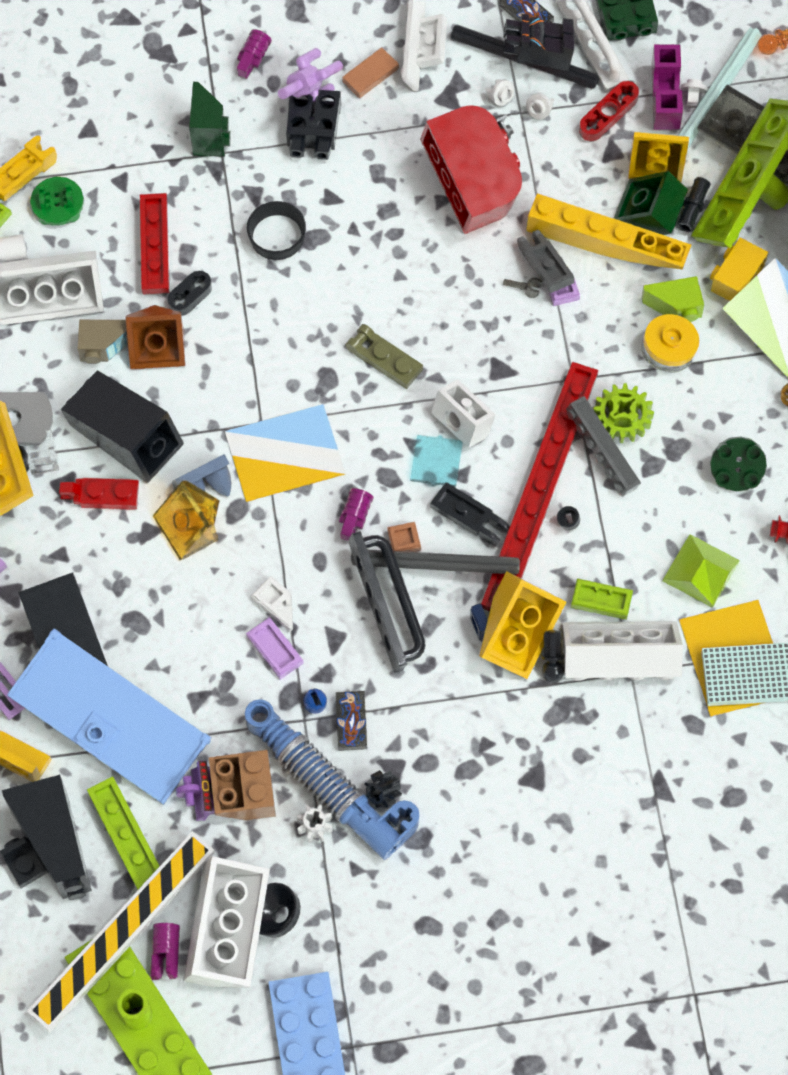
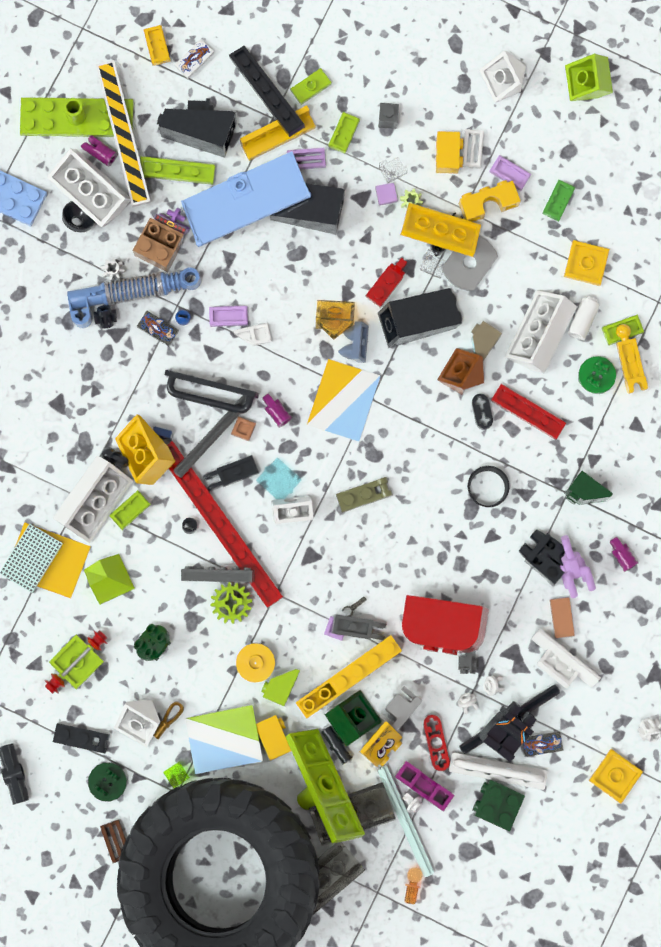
camera: 120 degrees right, 15 degrees up
none -> light grey panel [378,686,422,731]

